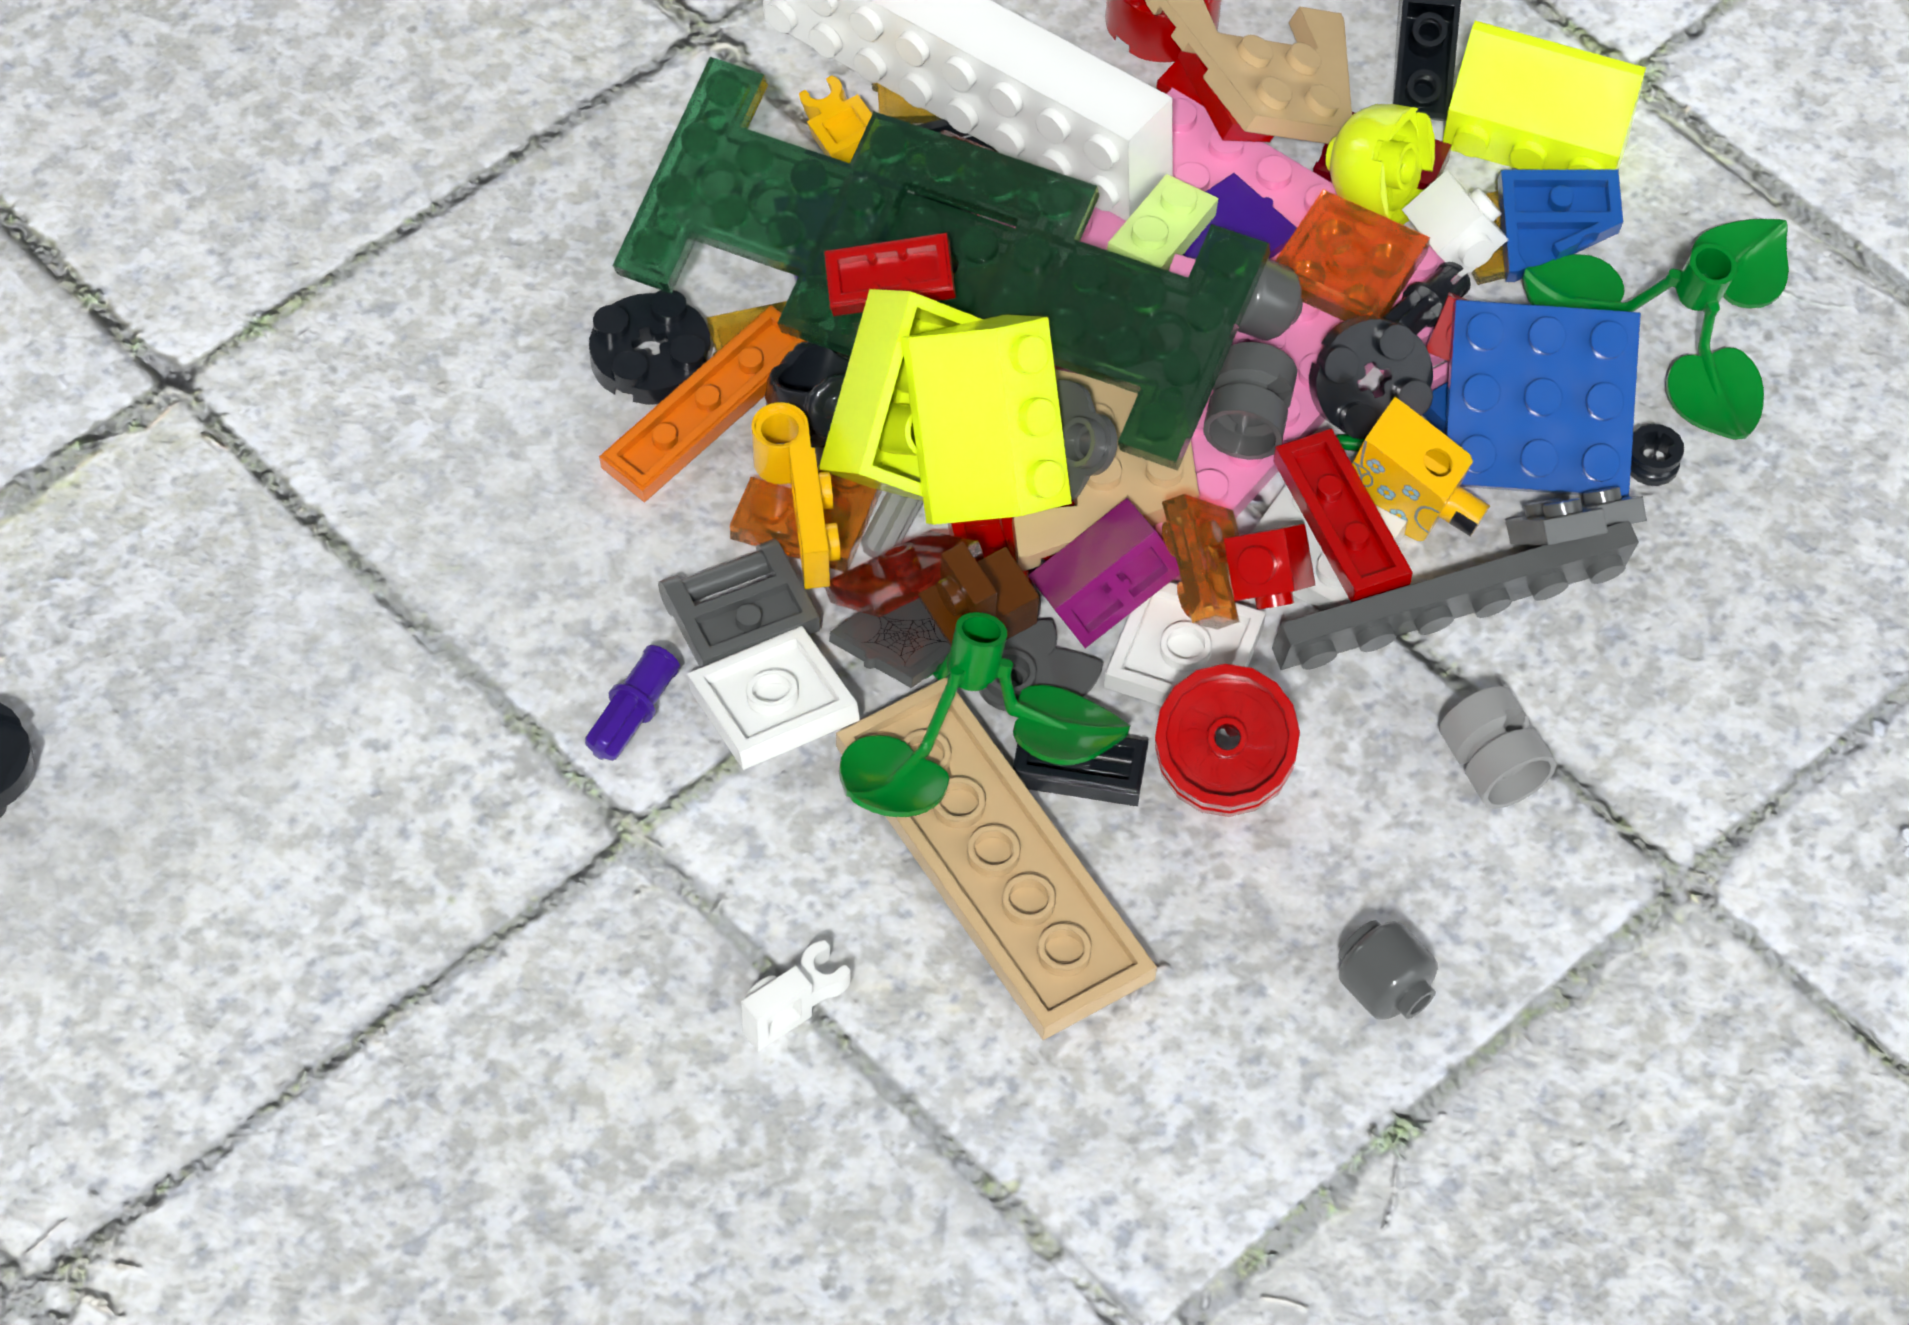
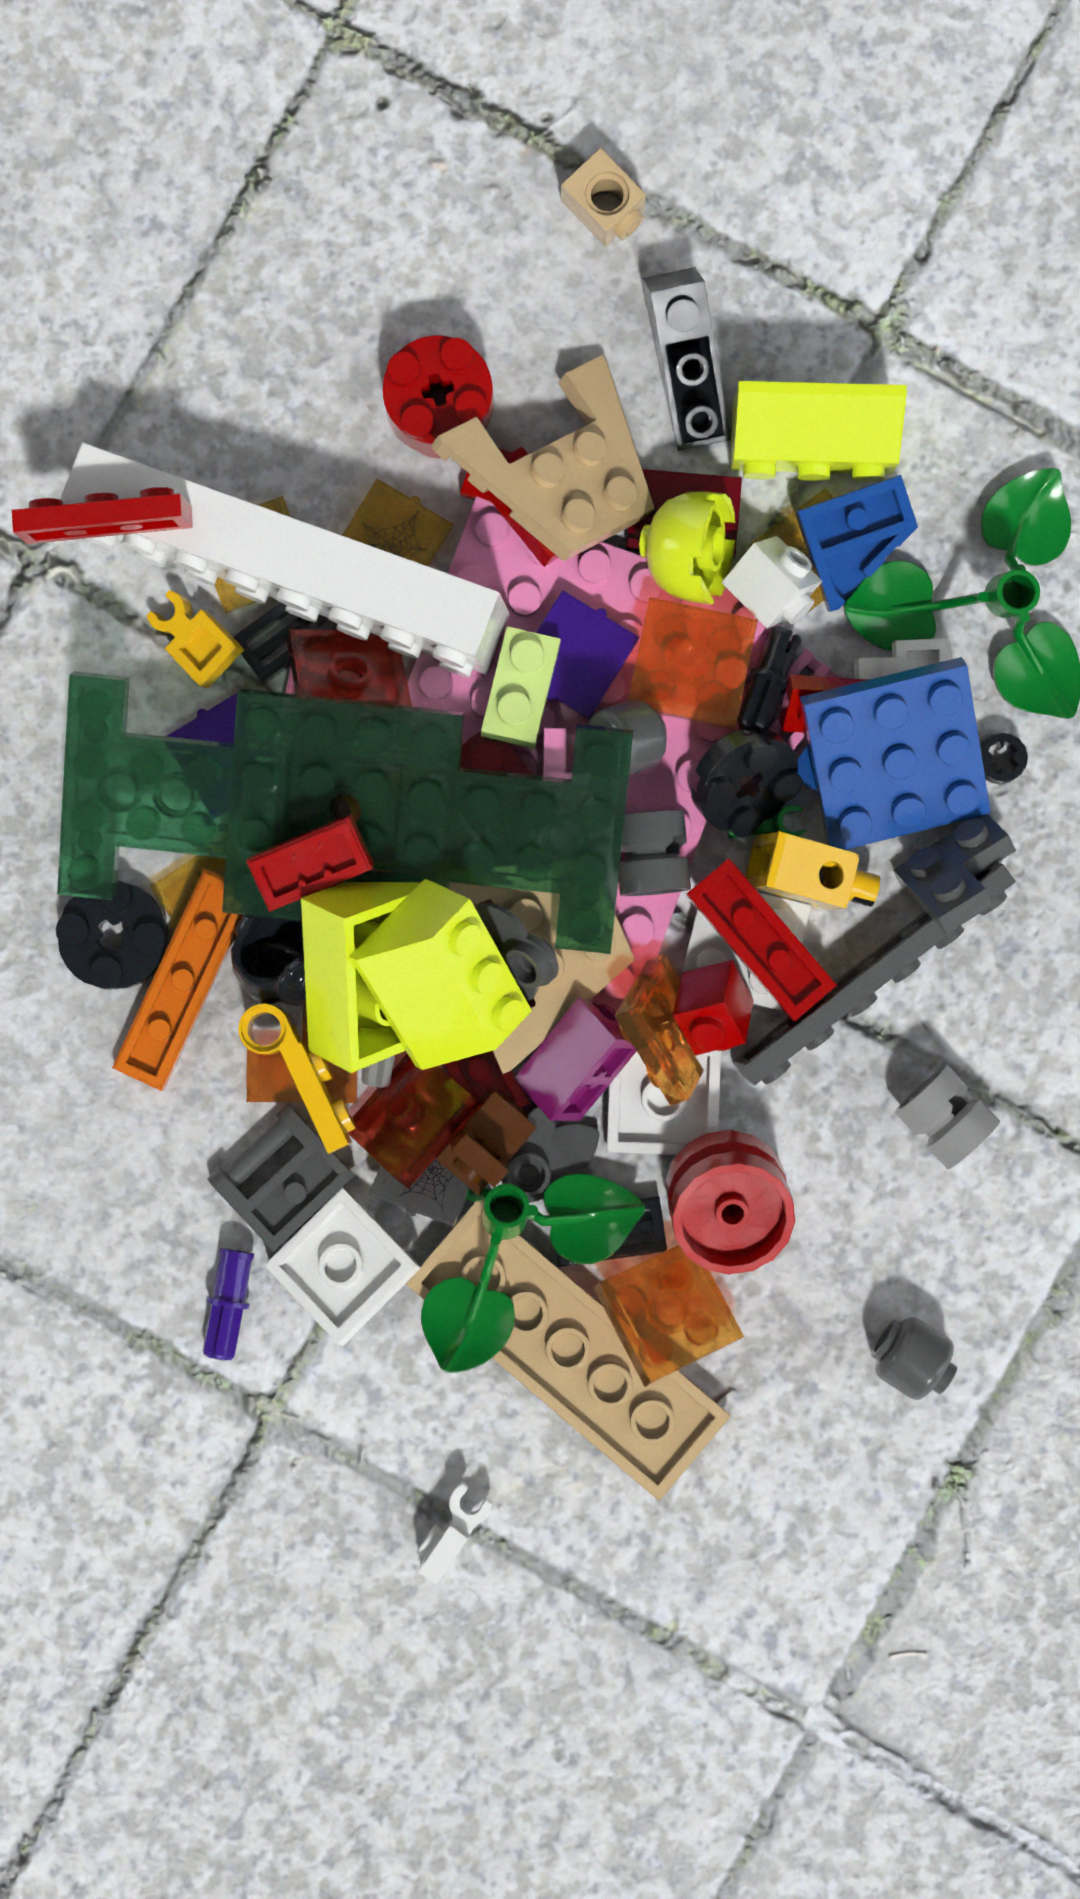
camera: 15 degrees left, 30 degrees up
none -> clear orange plate [594,1245,744,1387]

